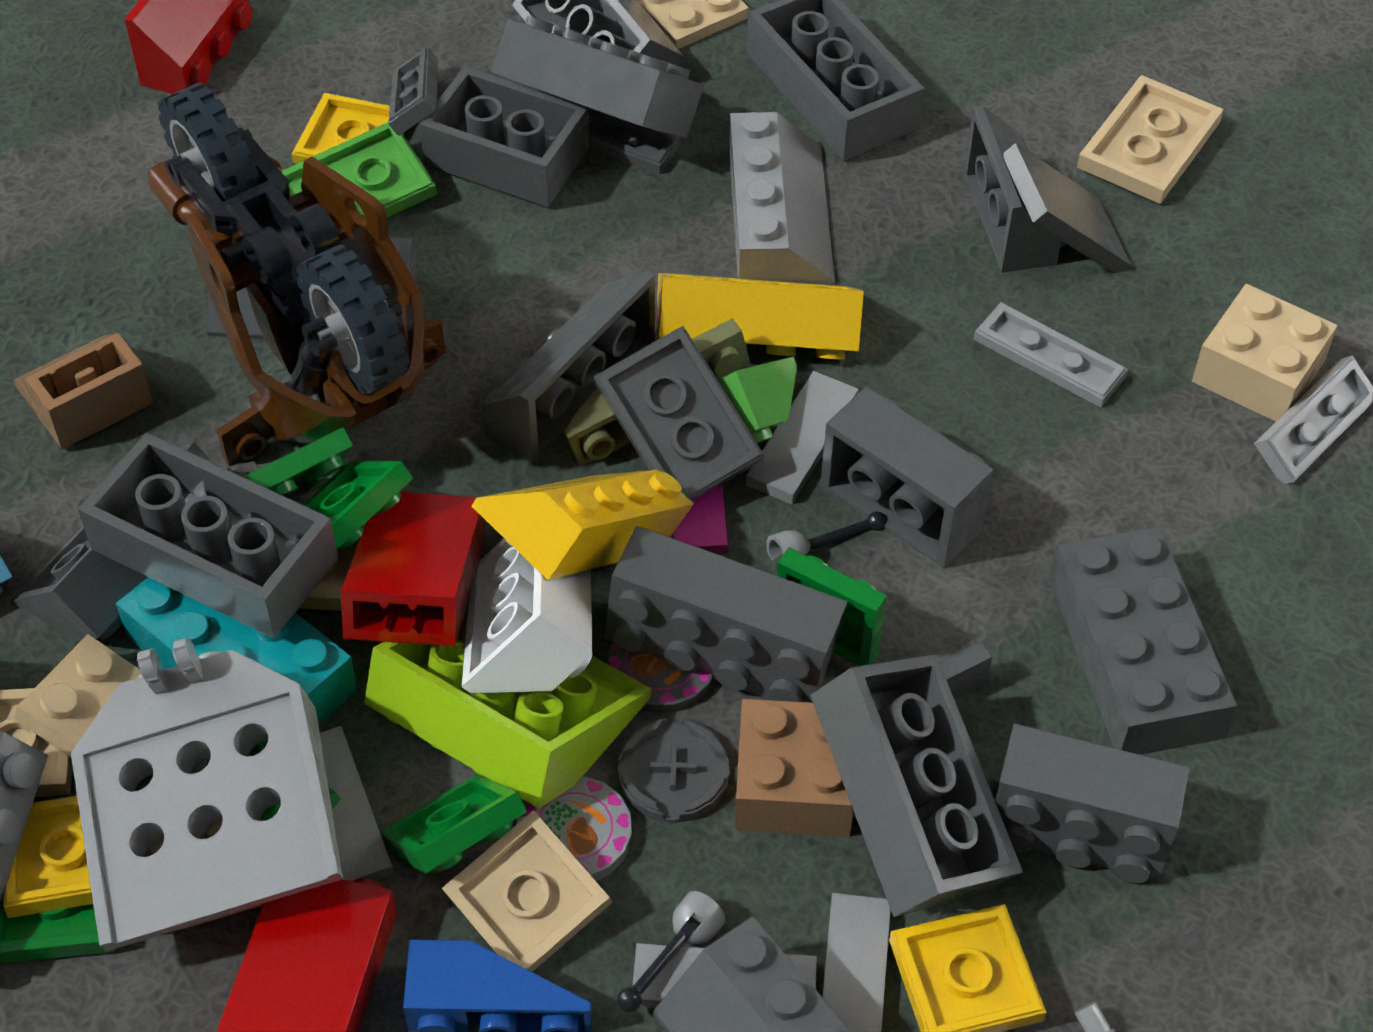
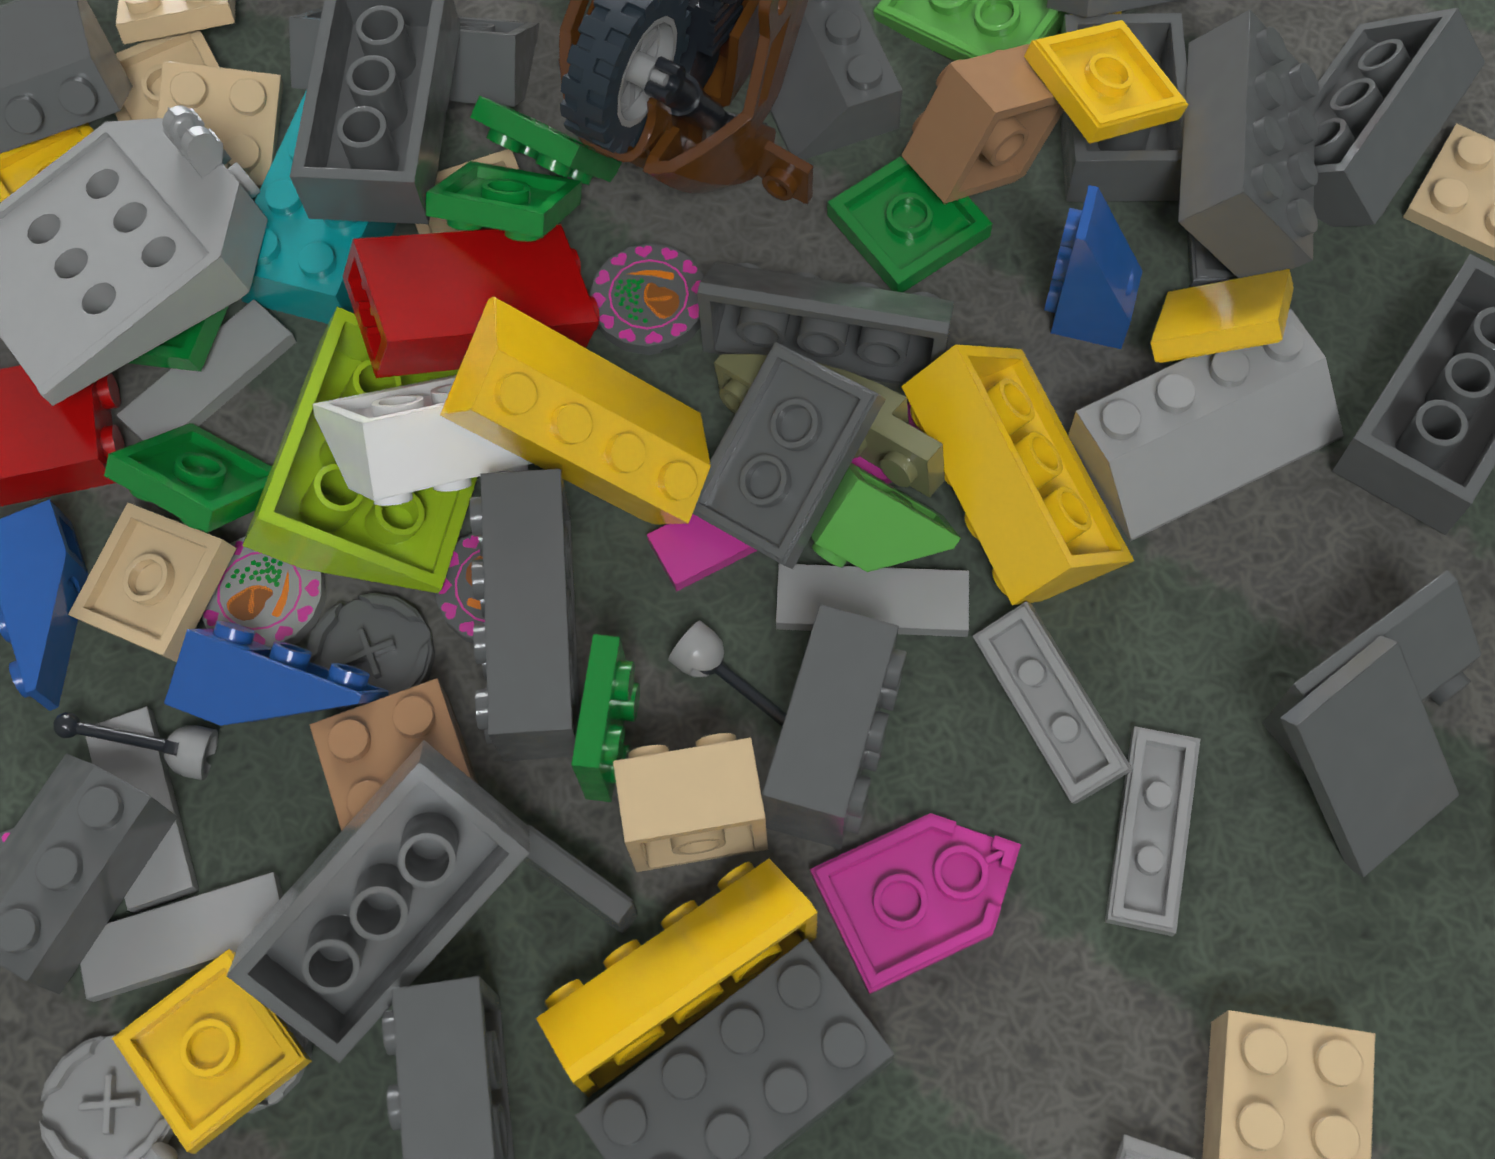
camera: 70 degrees right, 15 degrees up
none -> blue slope [164,621,389,726]
none -> yellow slope [536,858,818,1097]
none -> dark grey tile [589,243,704,355]
none -> tan brick [613,733,768,872]
none -> dark pink tile [810,813,1021,995]
none -> green plate [827,156,993,293]
none -> medium nougat brick [901,44,1064,204]
none -> light grey tile [973,601,1133,804]
none -> yellow tile [1024,20,1189,144]
none -> blue slope [1044,185,1142,349]
none -> yellow tile [1150,269,1294,363]

